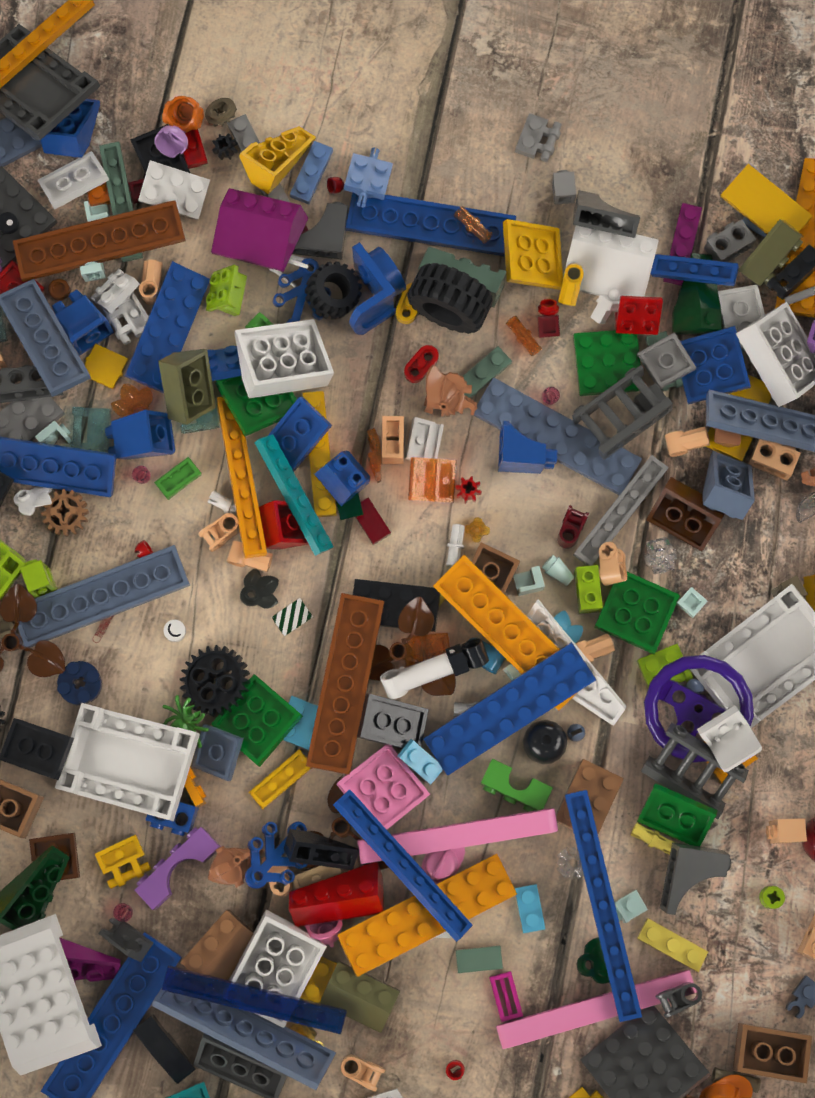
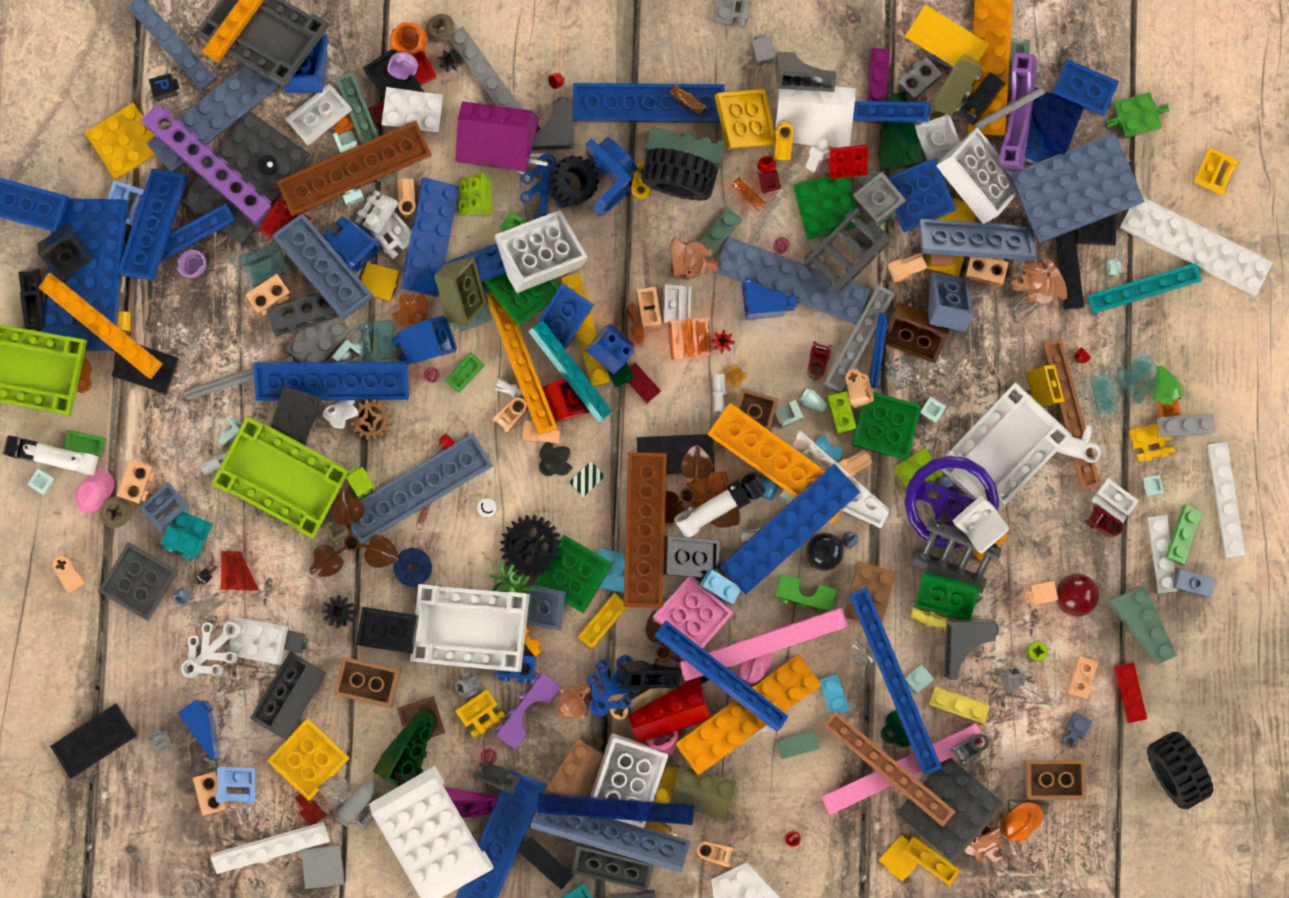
camera: 15 degrees left, 5 degrees up
dark orange tile [48,279,71,301] -> none
yellow wedge [239,126,316,194] -> none
medium blue plate [290,141,333,204] -> none
medium blue plate [344,147,393,207] -> none
red plate [404,345,439,383] -> none
dark pink tile [489,971,523,1022] -> none
none -> light grey gear [455,672,479,698]
none -> nougat plate [823,711,956,827]
none -> blue axle [869,313,889,388]
none -> light grey gear [1001,667,1025,691]

